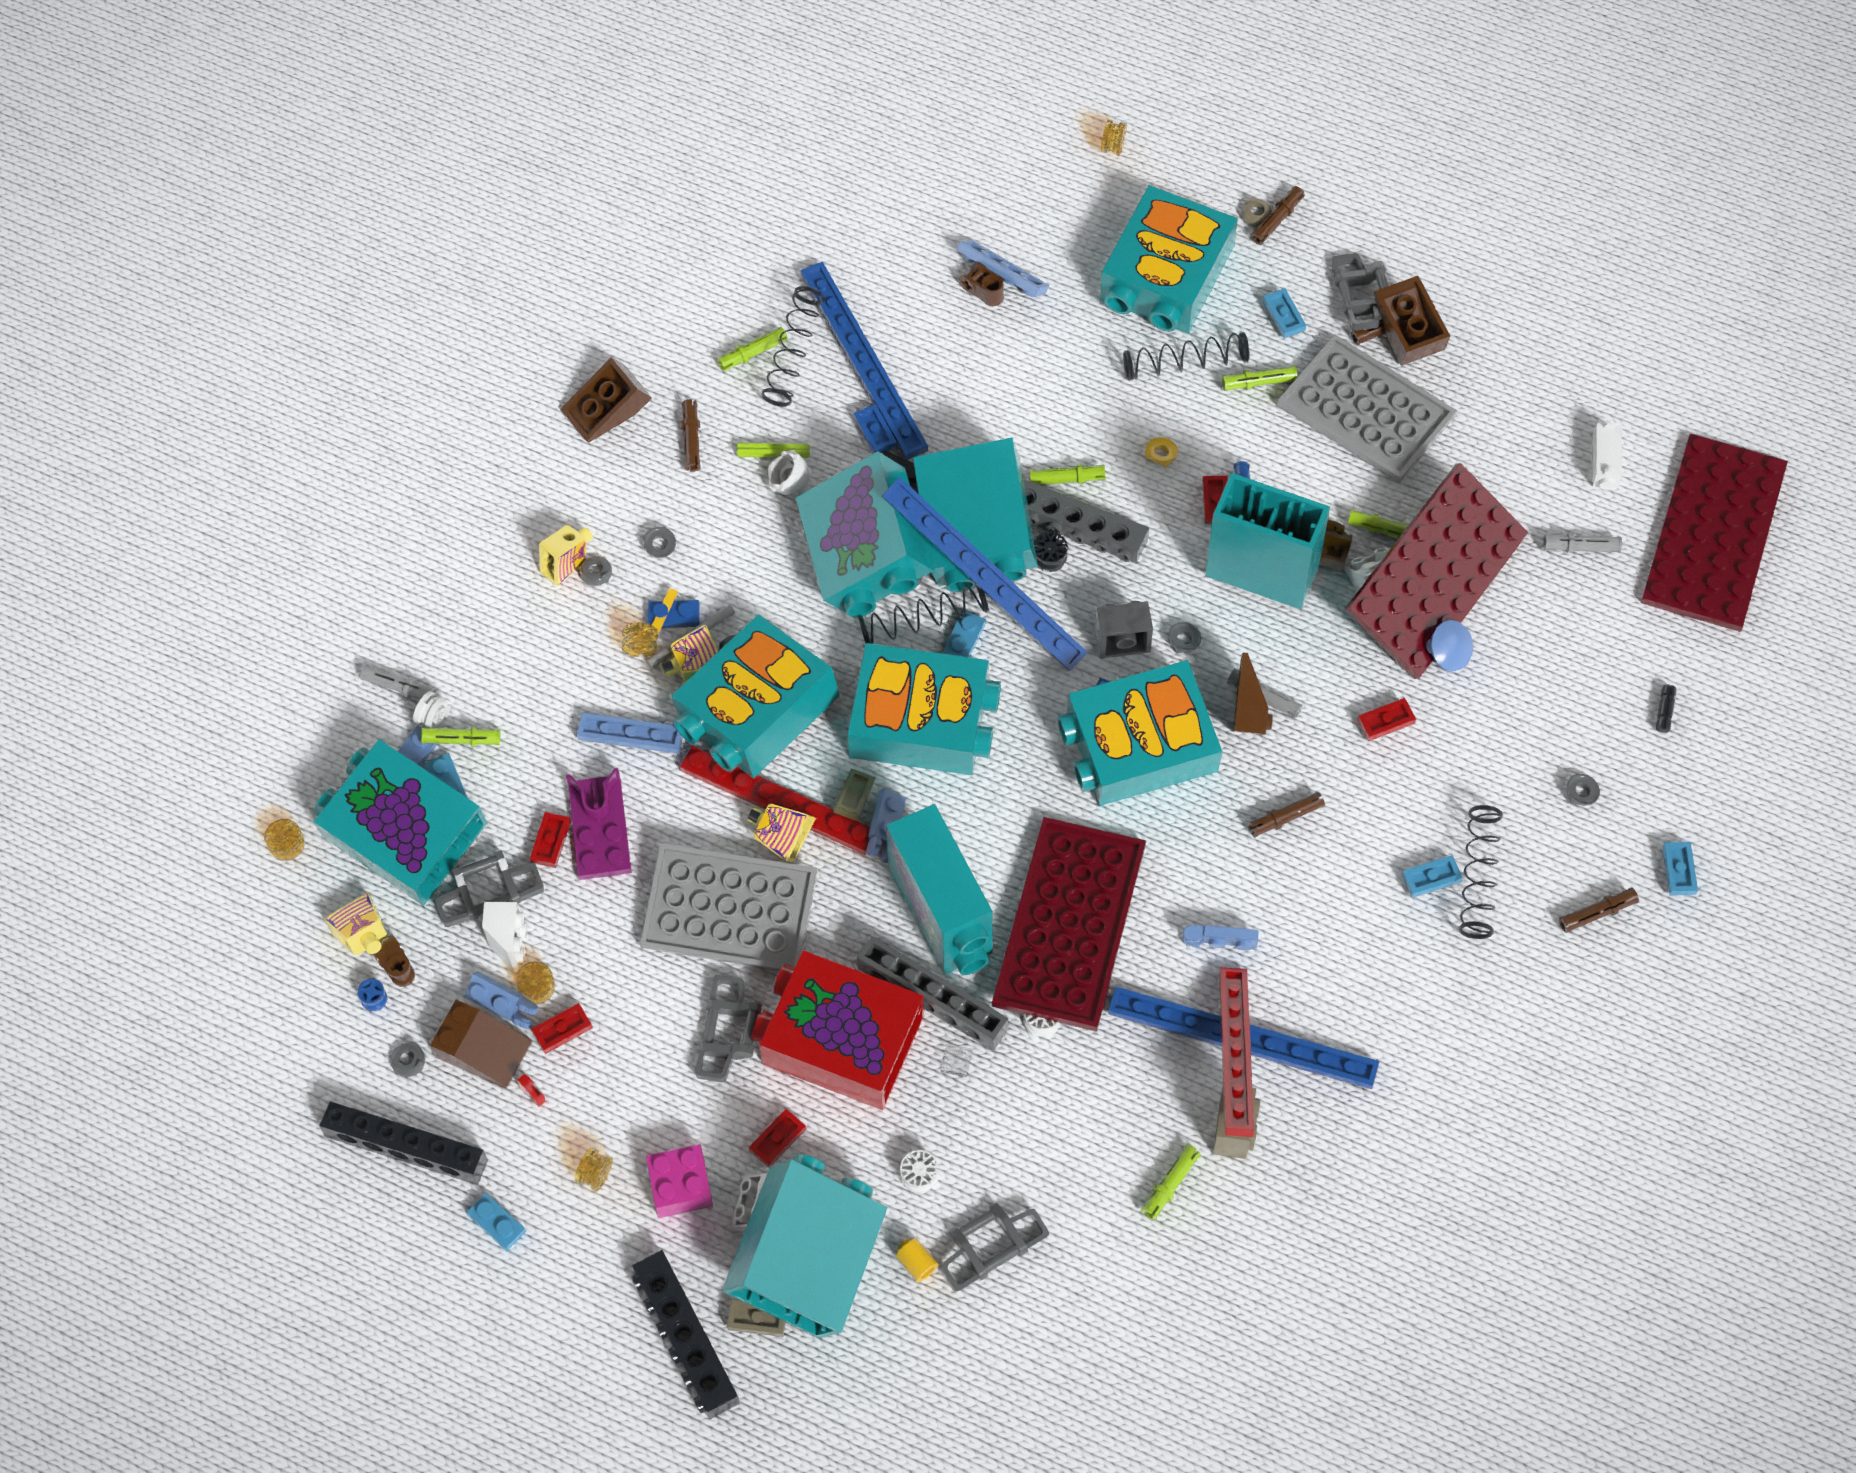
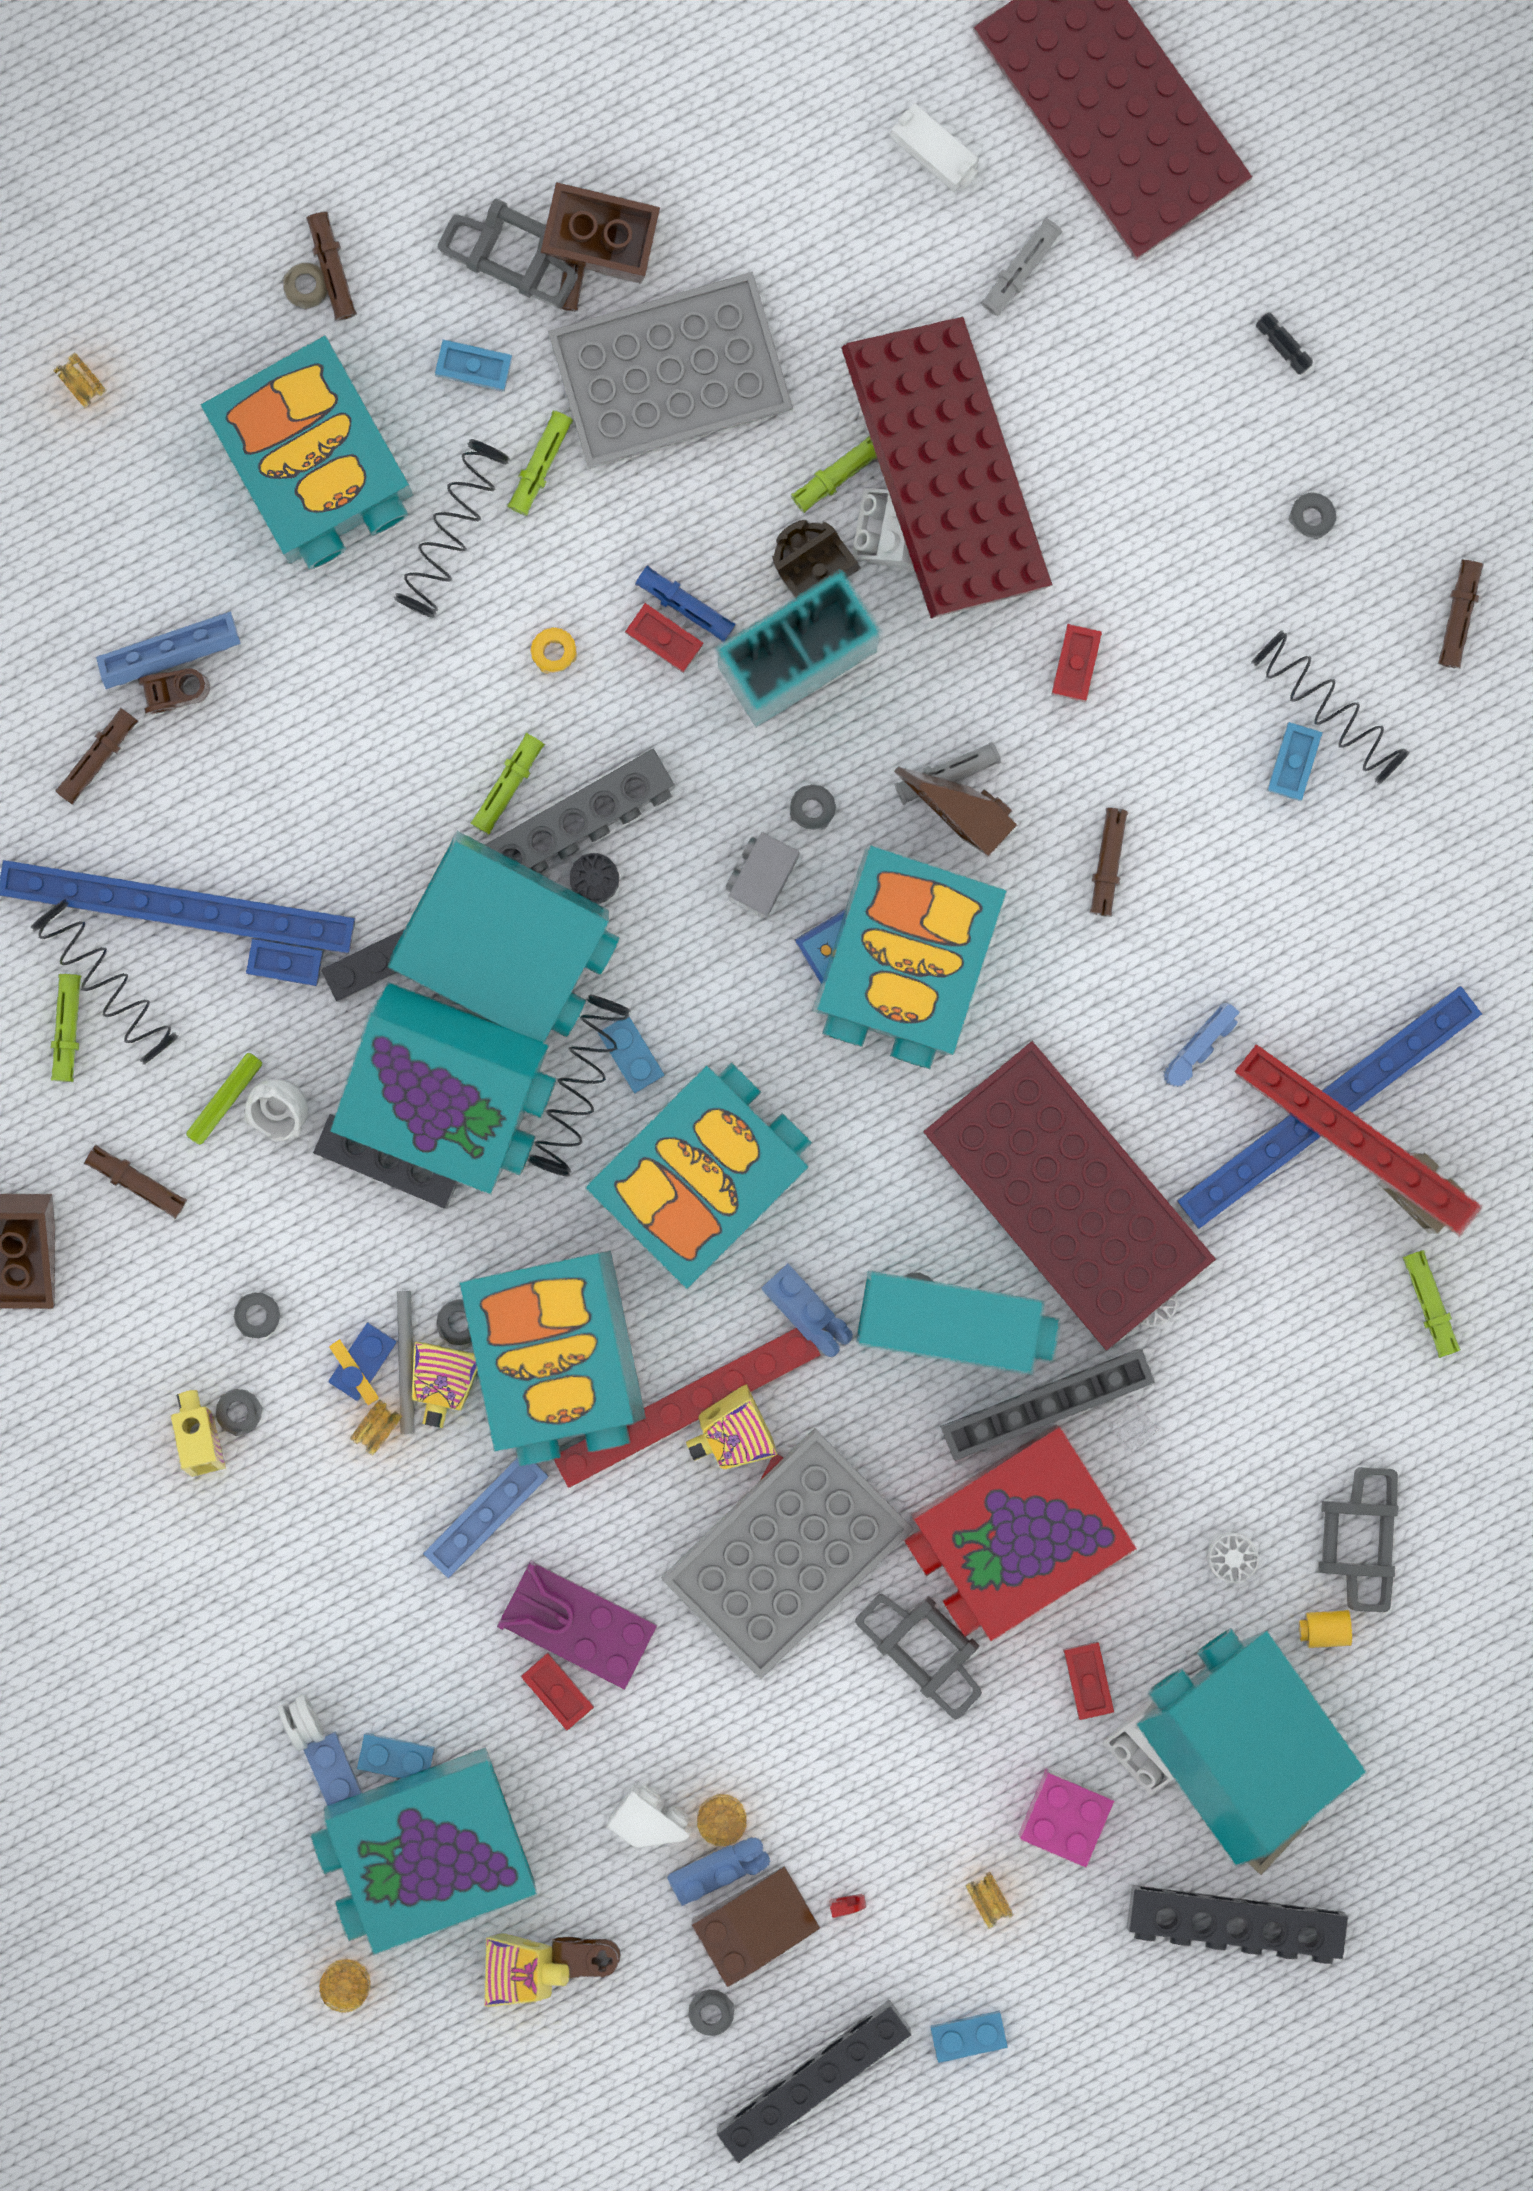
camera: 60 degrees left, 25 degrees up
blue wheel [357,979,388,1012] -> none
light grey pin [360,664,437,699] -> none
lime pin [421,726,501,747] -> none
dark grey bar [435,850,545,928] -> none
red plate [531,1003,593,1054] -> none
olive tile [833,768,876,821] -> none
blue plate [881,477,1088,671] -> none
medium blue dish [1427,620,1473,672] -> none
dark azure plate [1662,842,1698,896] -> none
none -> reddish brown pin [55,708,139,805]
none -> black brick [313,1114,458,1209]

